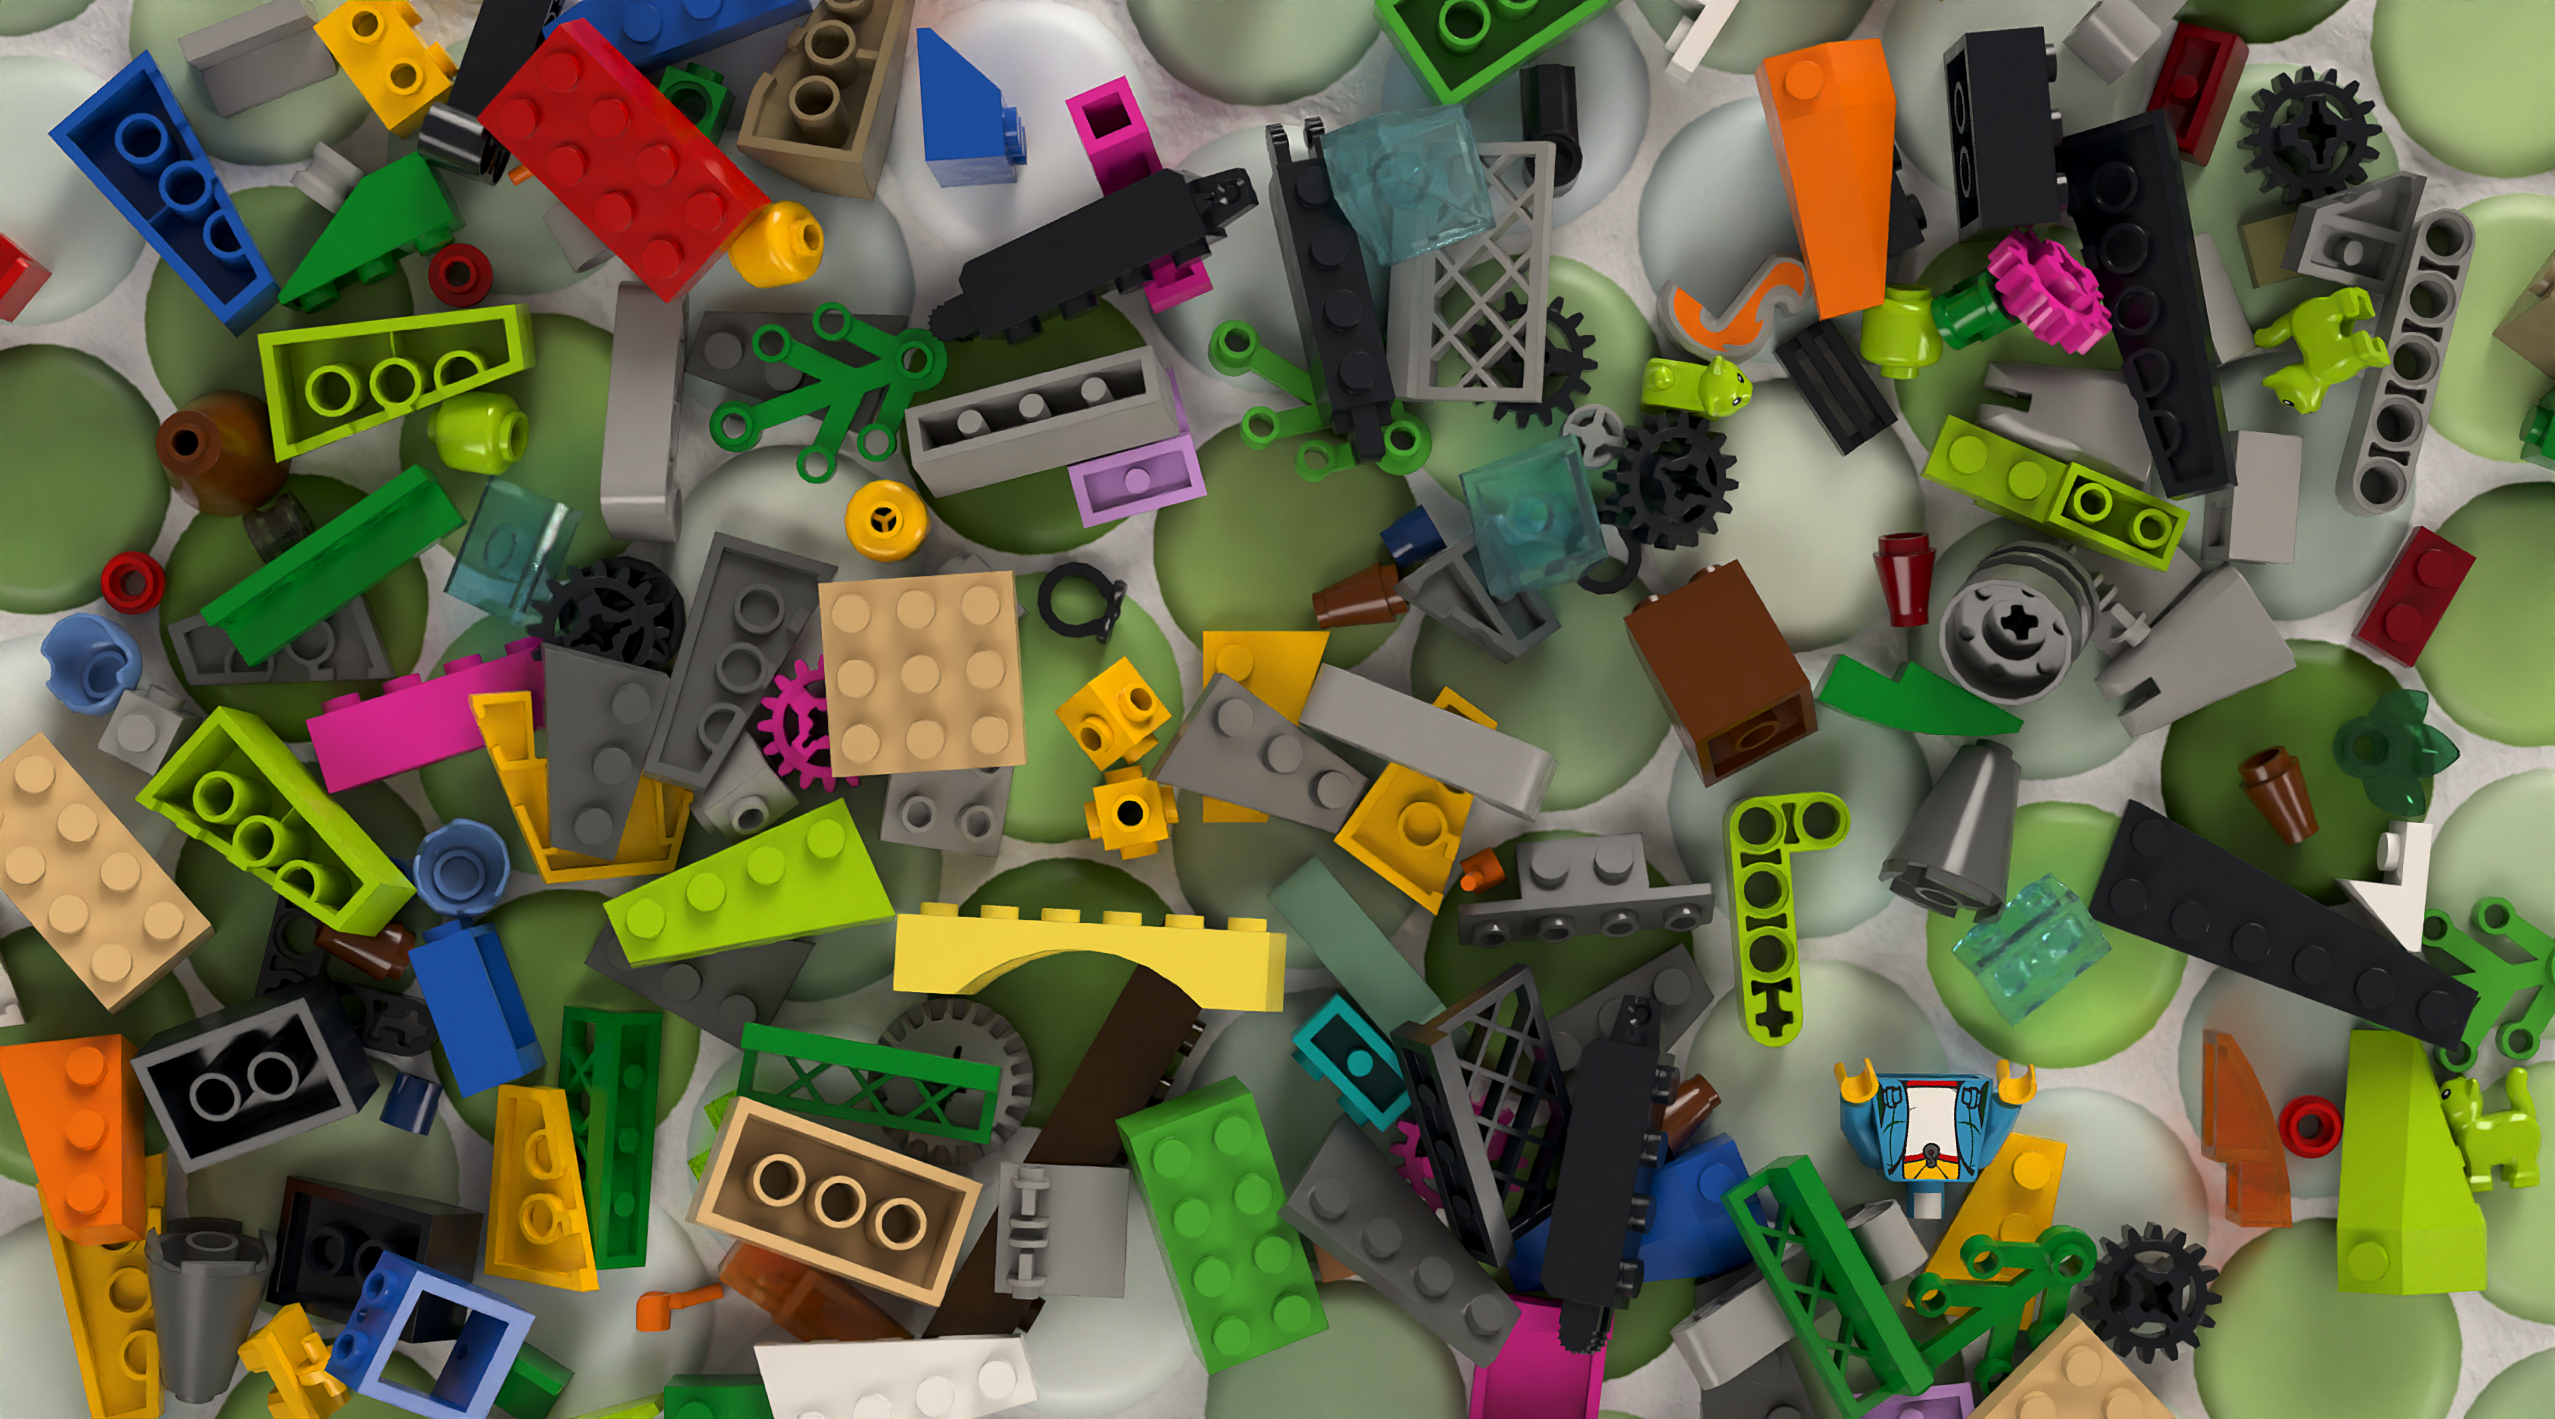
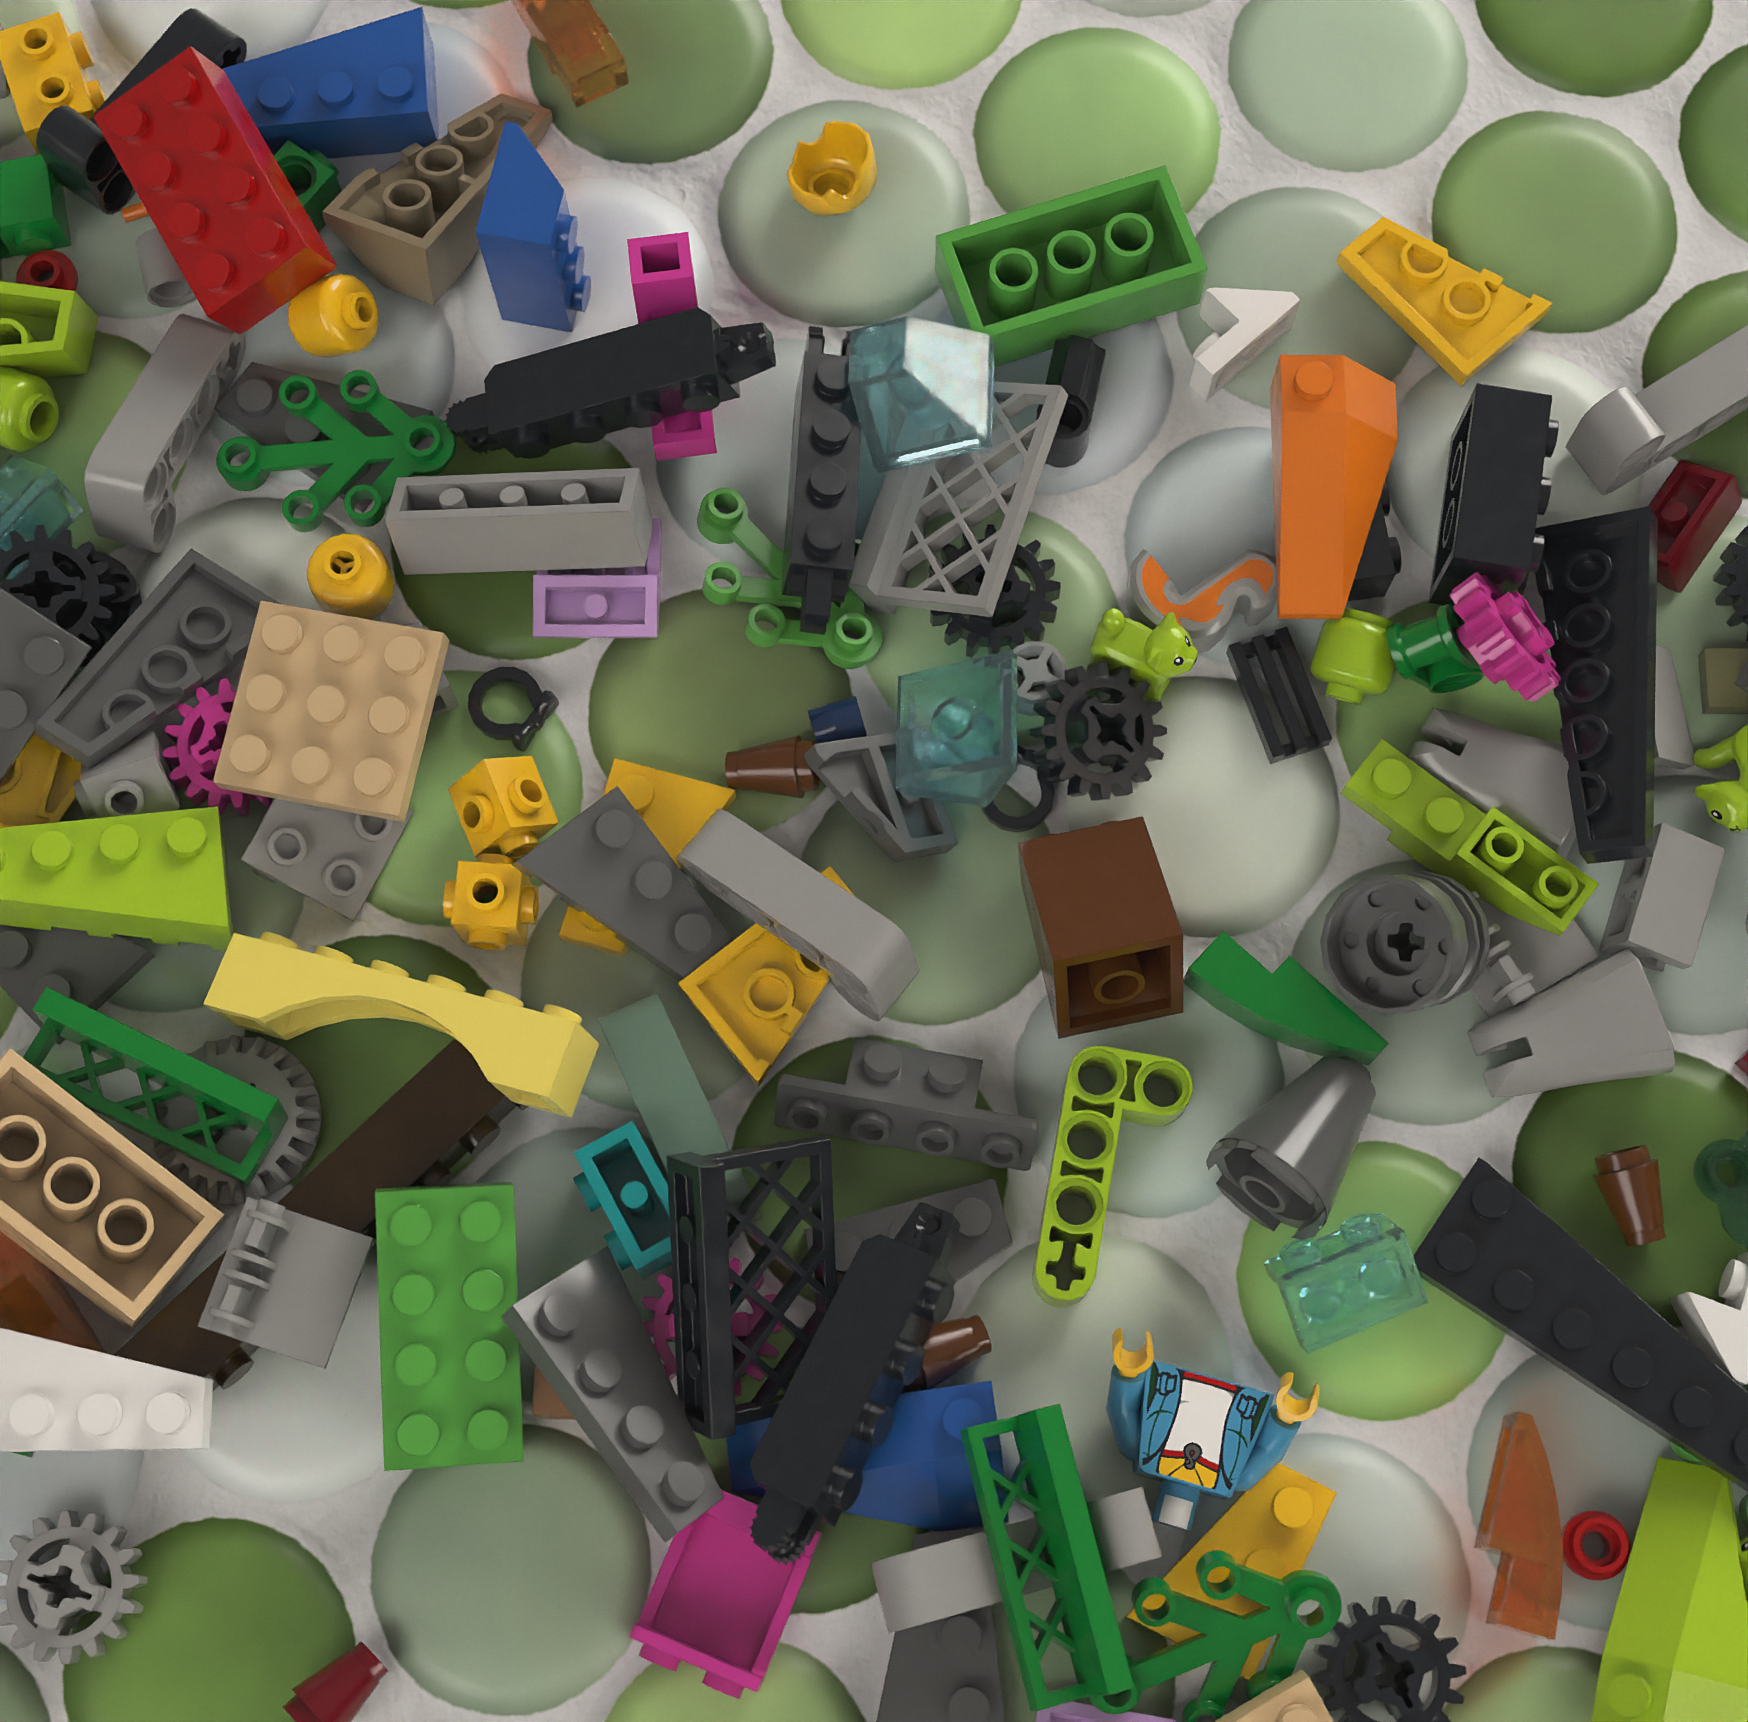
camera: 20 degrees right, 15 degrees down
orange hand [1459,847,1507,896] -> none
dark red cone [1872,532,1937,627] -> none

